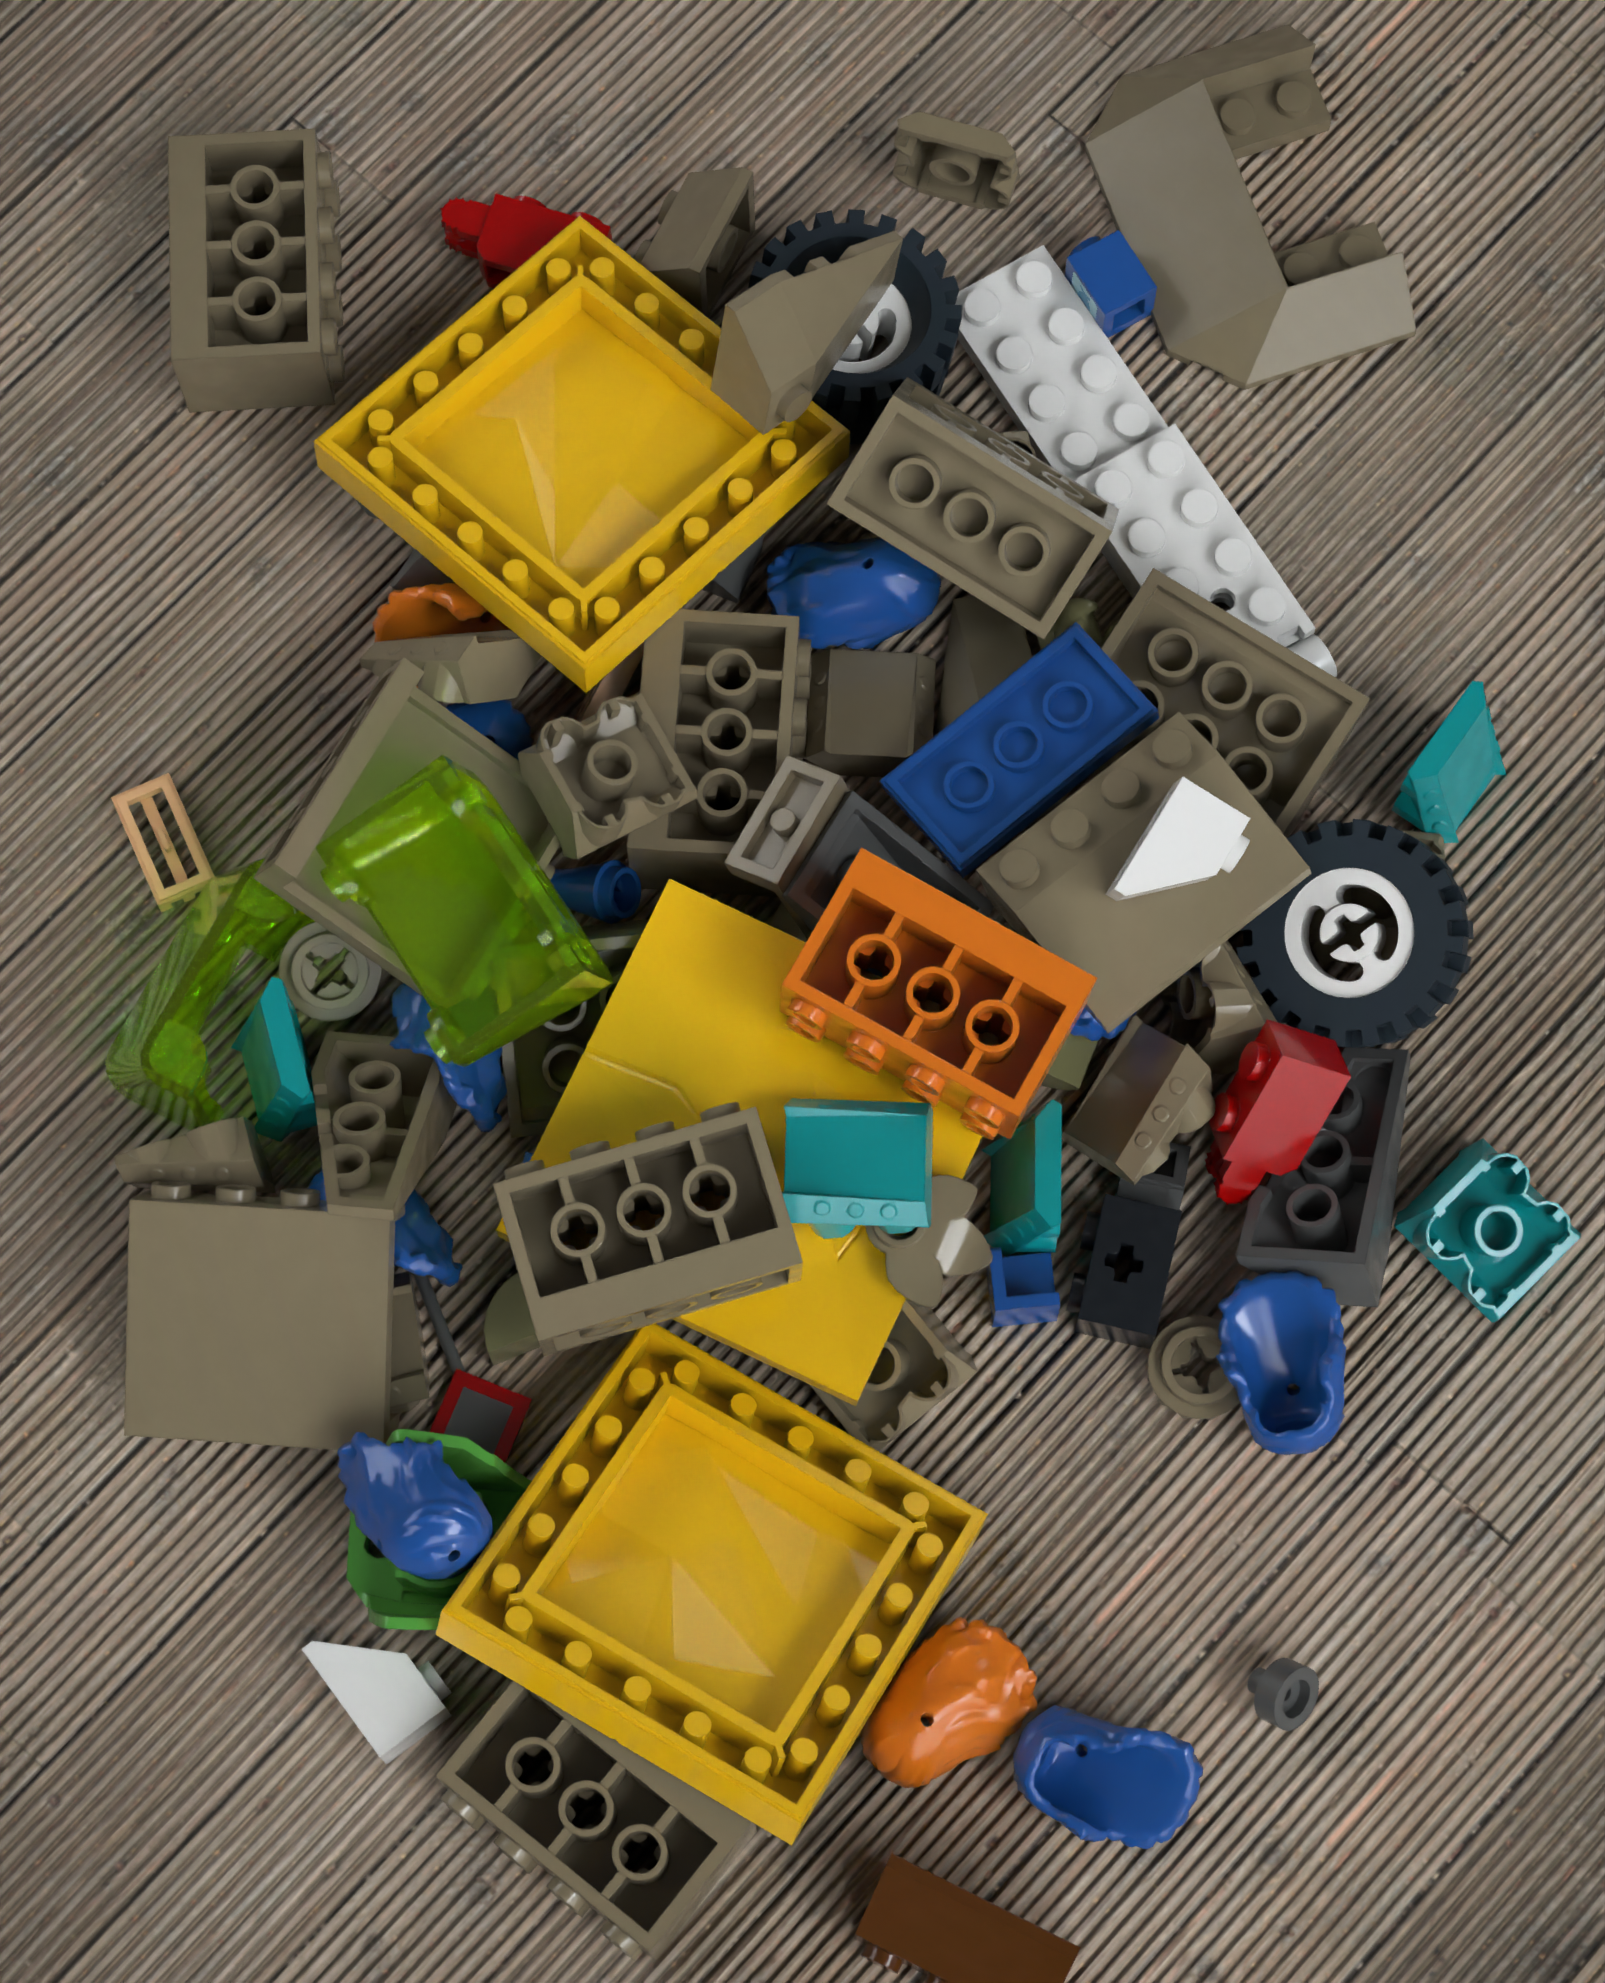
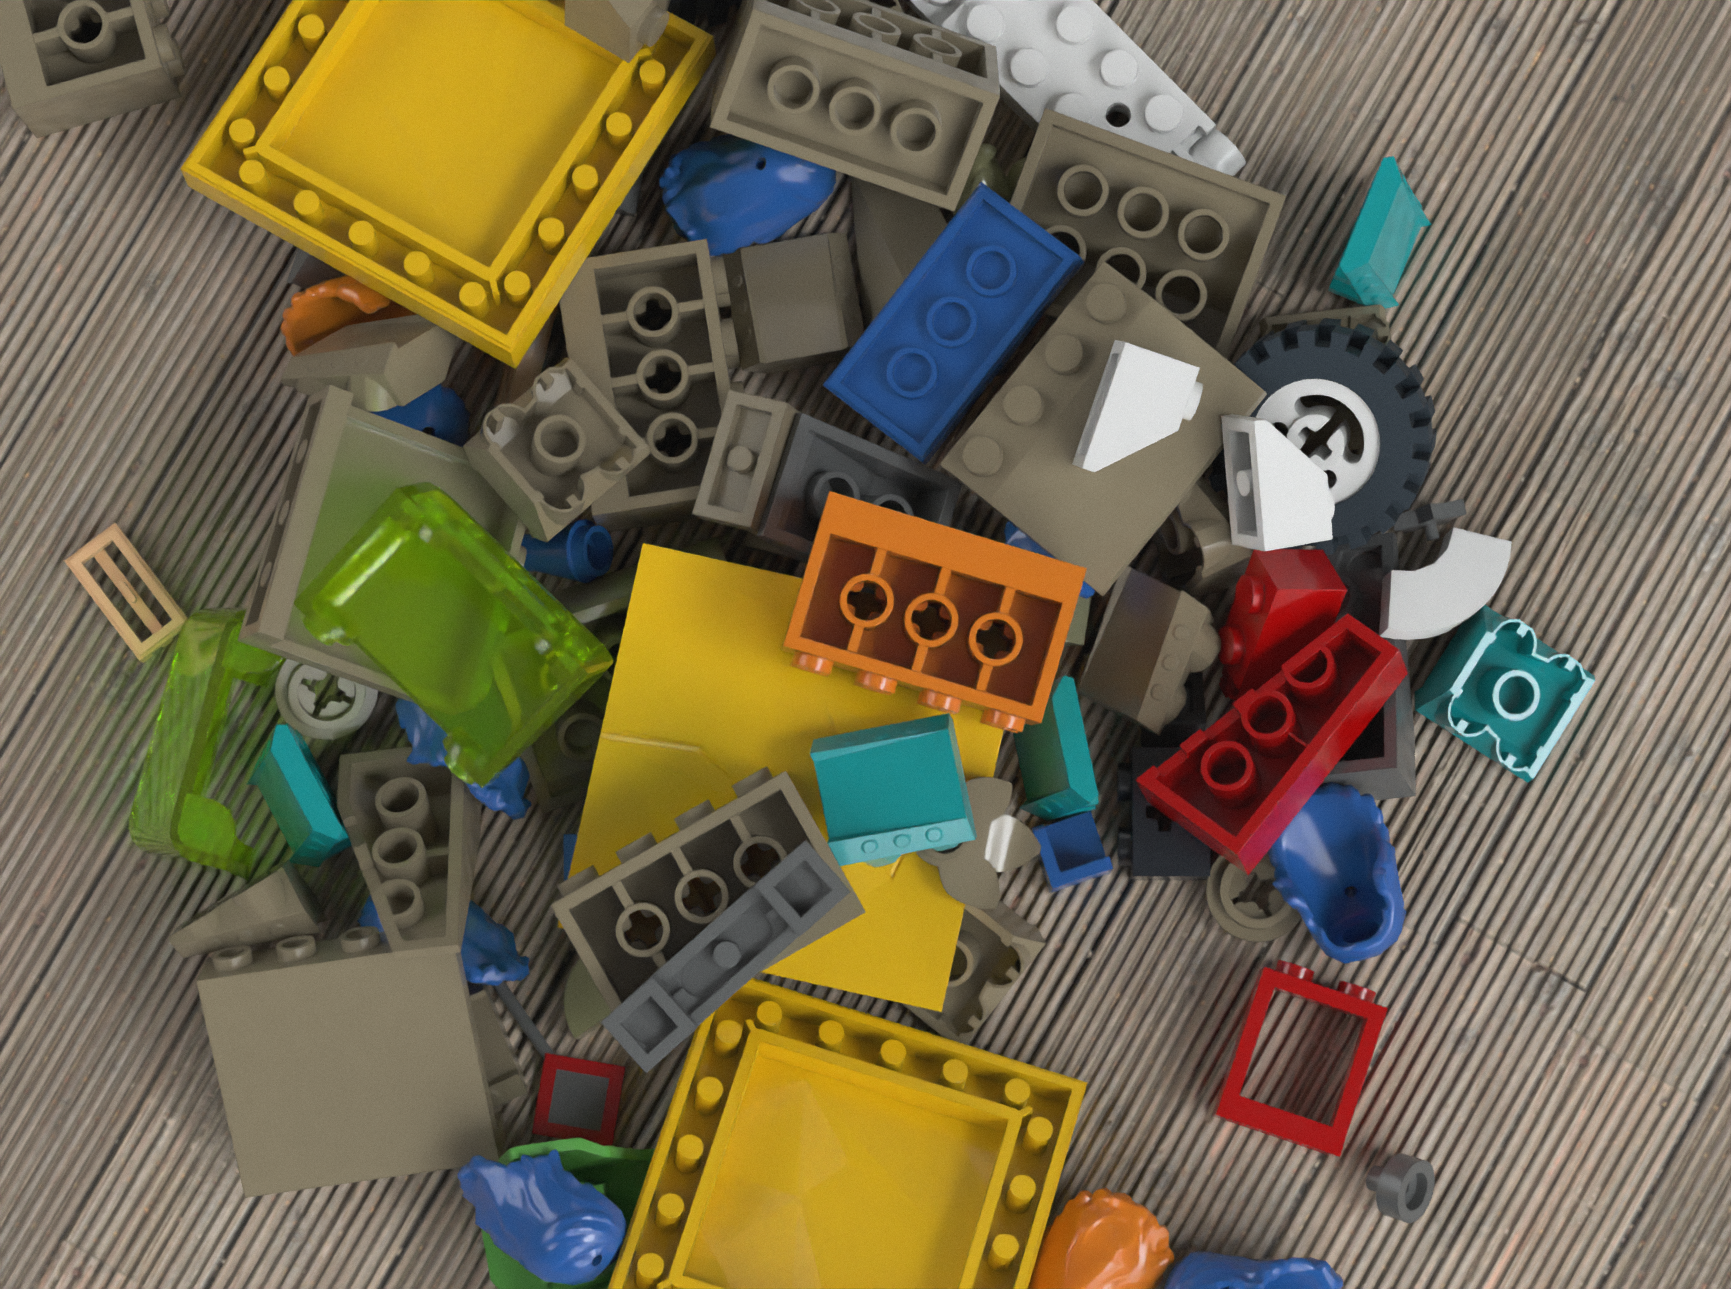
camera: 10 degrees left, 10 degrees up
none -> dark grey slope [601,840,851,1073]
none -> red wedge [1135,613,1408,876]
none -> red window [1212,960,1388,1157]
none -> white slope [1221,414,1335,551]
none -> white tile [1379,527,1512,640]
none -> dark grey piece [1393,499,1467,541]

